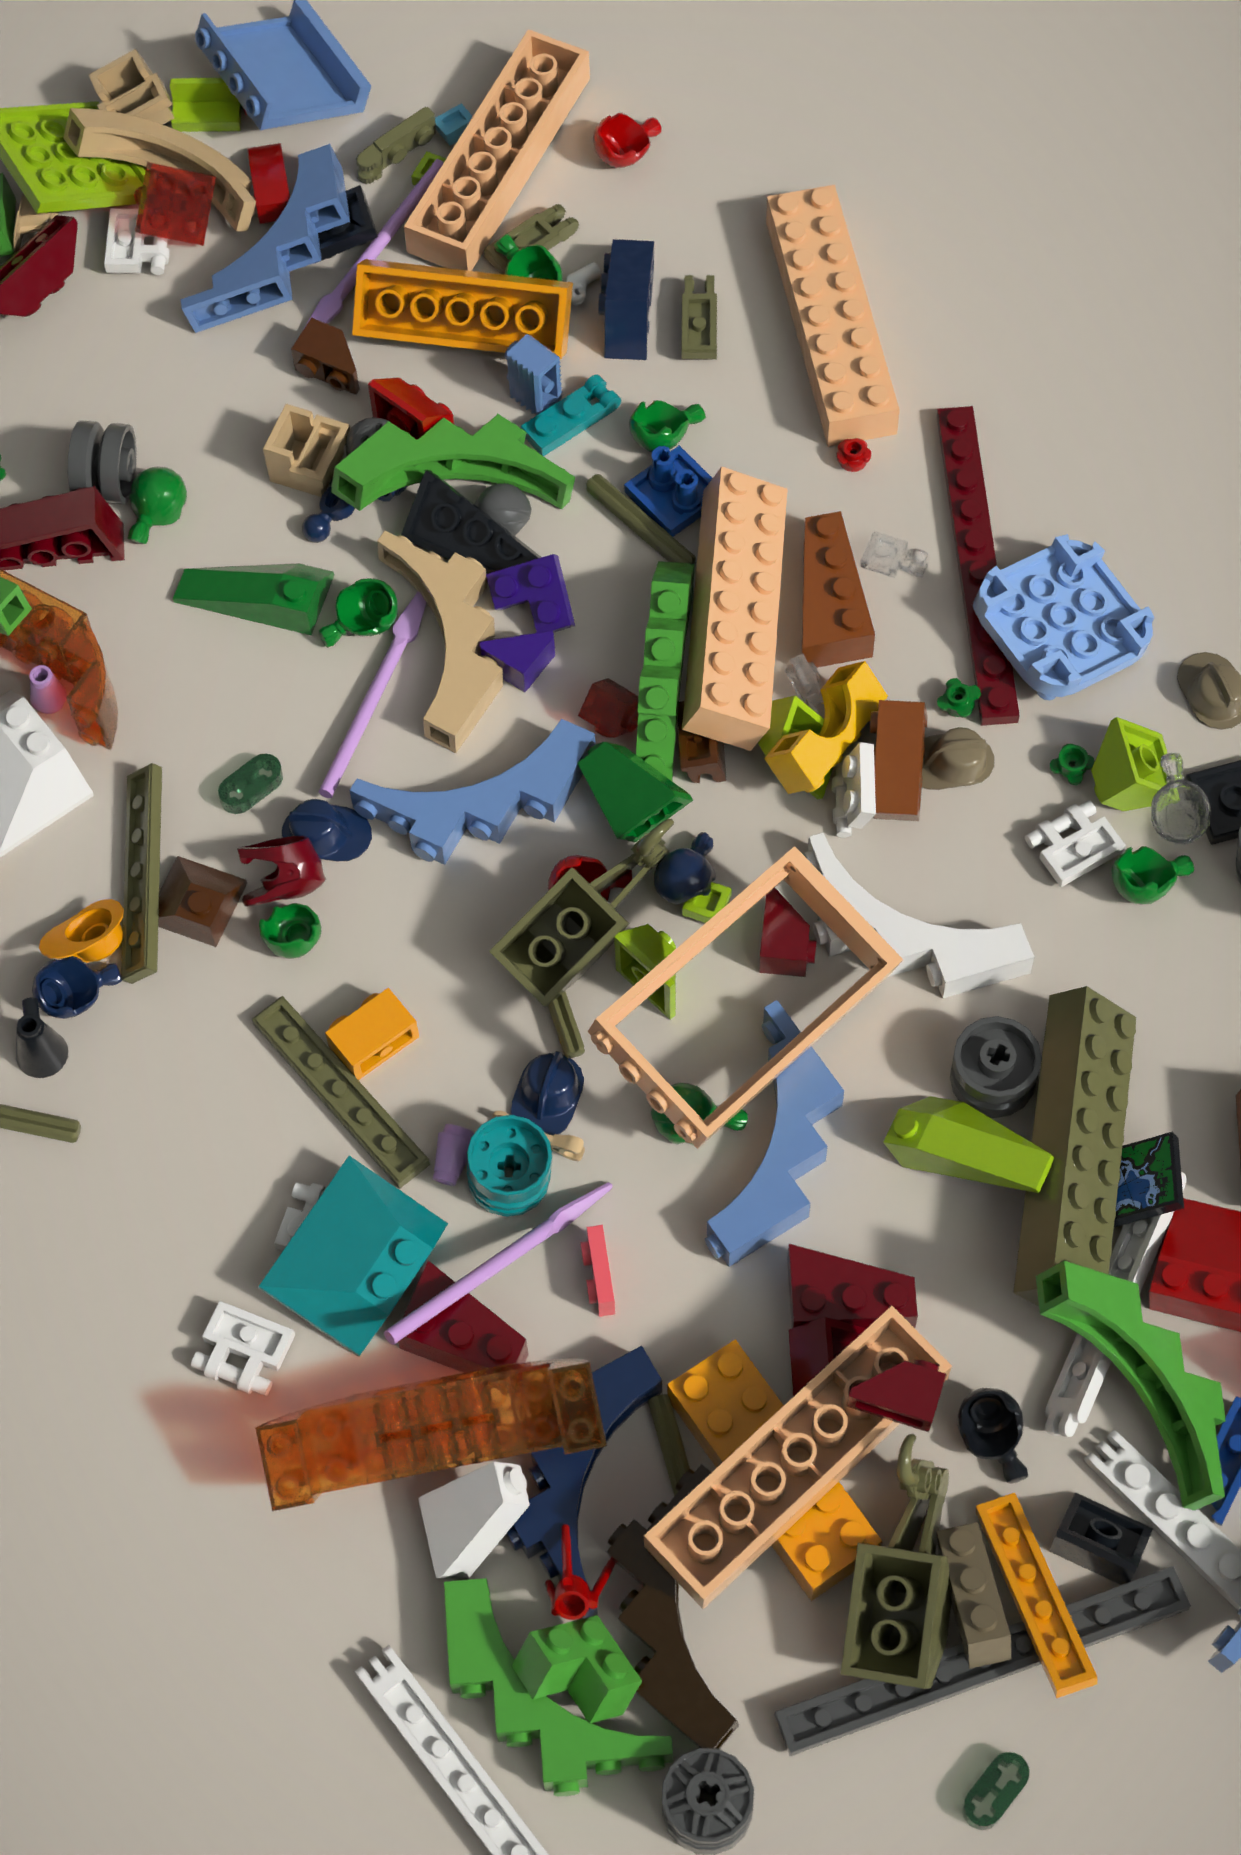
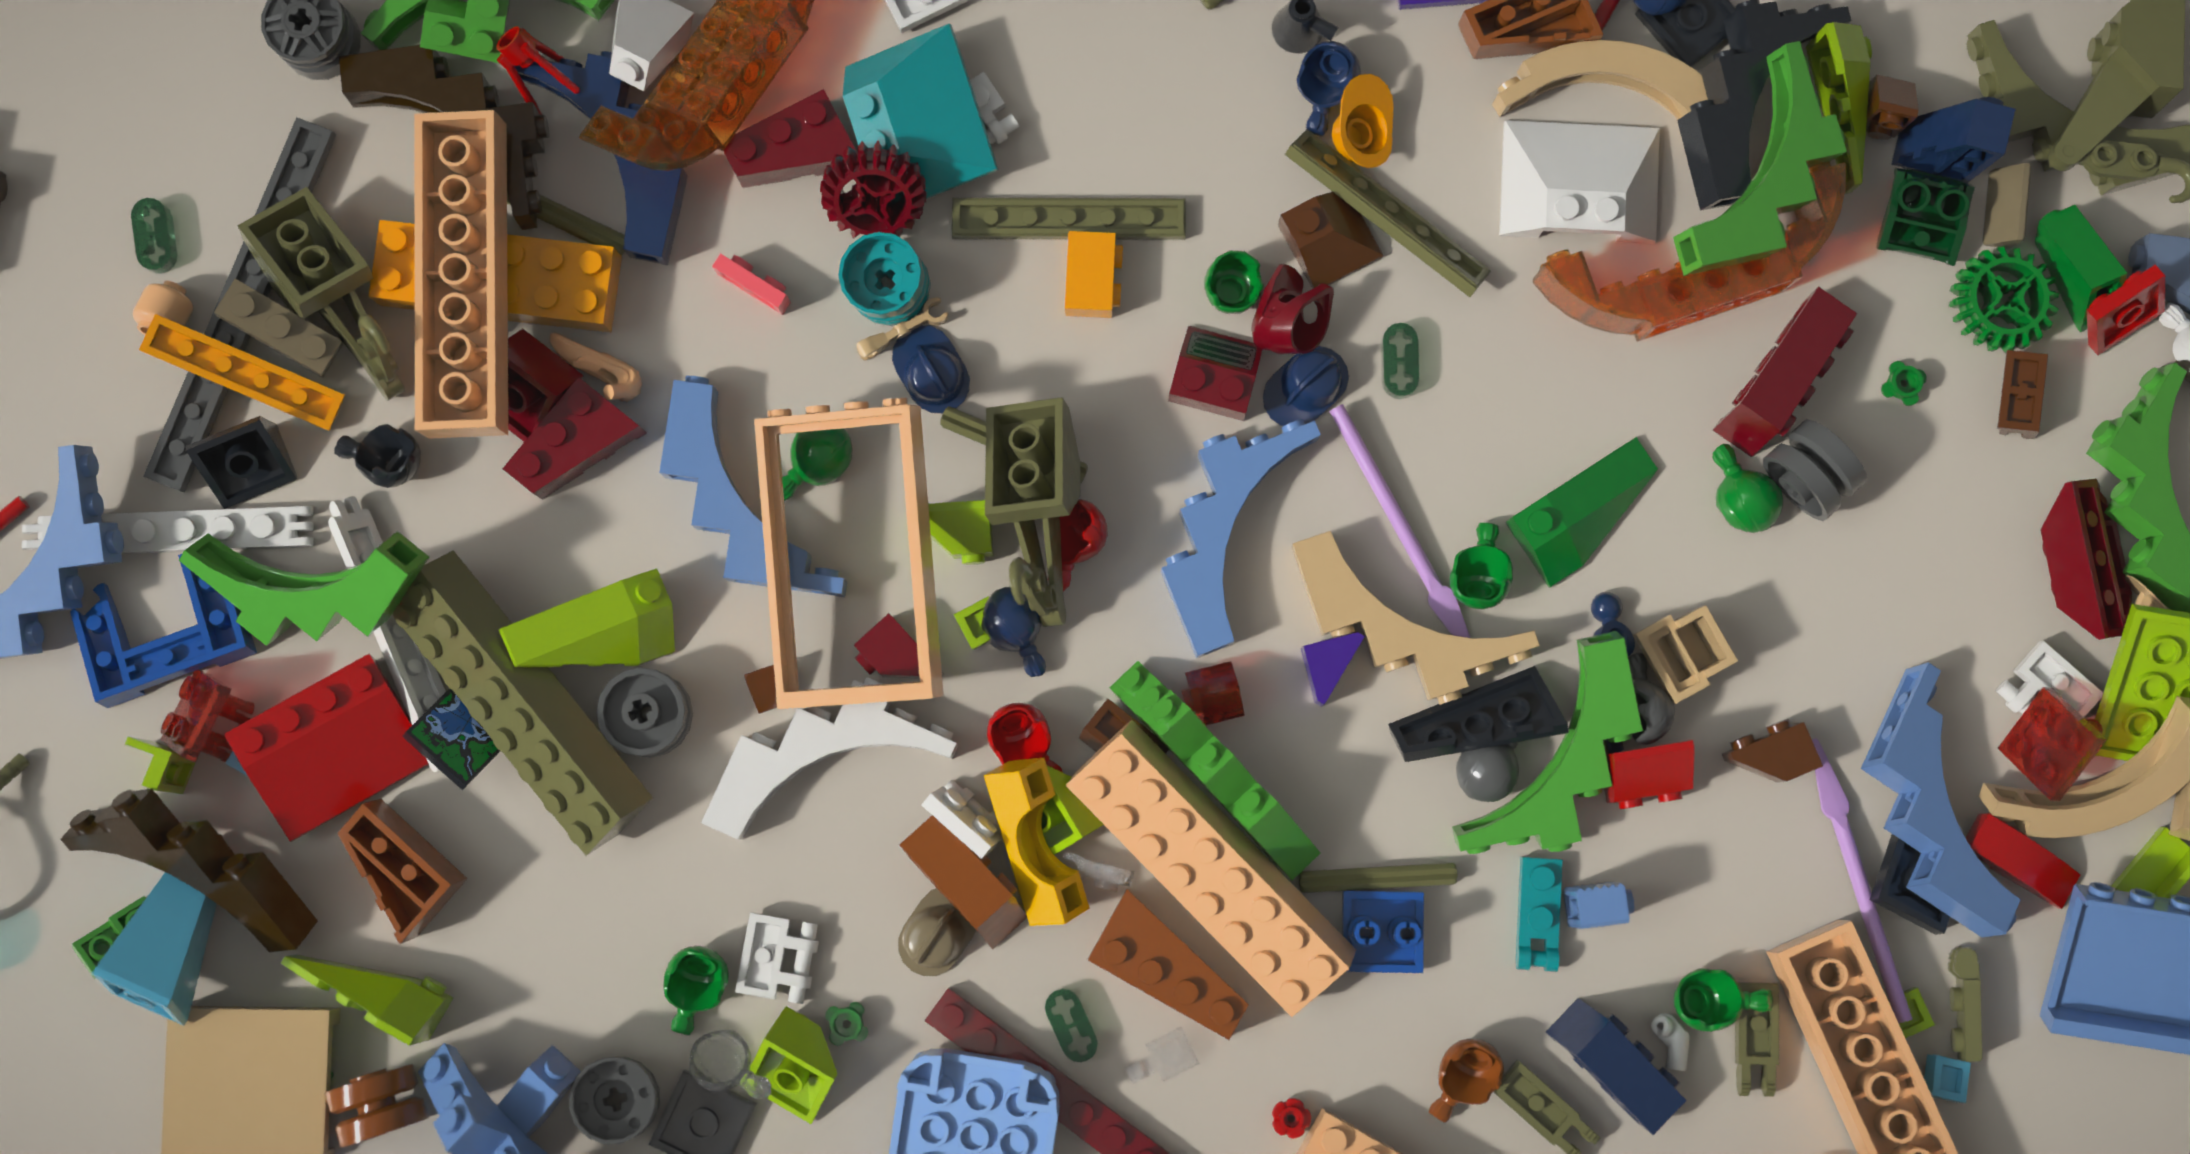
camera: 130 degrees right, 20 degrees up
lavender cone [29,665,67,714] -> none
light orange brick [352,259,573,359] -> none
lavender piece [384,1182,613,1345] -> none
lavender cone [433,1124,475,1186] -> none
dark purple plate [486,554,575,633] -> none
green slope [578,742,693,842] -> none
green hair [629,400,706,452] -> none
dark red slope [847,1359,946,1432] -> none
green plate [937,678,981,718] -> none
none -> light nougat head [133,281,193,335]
none -> light nougat piece [550,332,642,402]
none -> reddish brown slope [744,664,777,714]
none -> dark red gear [820,140,927,239]
none -> red hair [987,703,1063,773]
none -> clear green beam [1045,988,1098,1062]
none -> dark red slope [1168,326,1263,421]
none -> dark orange hair [1428,1038,1504,1123]

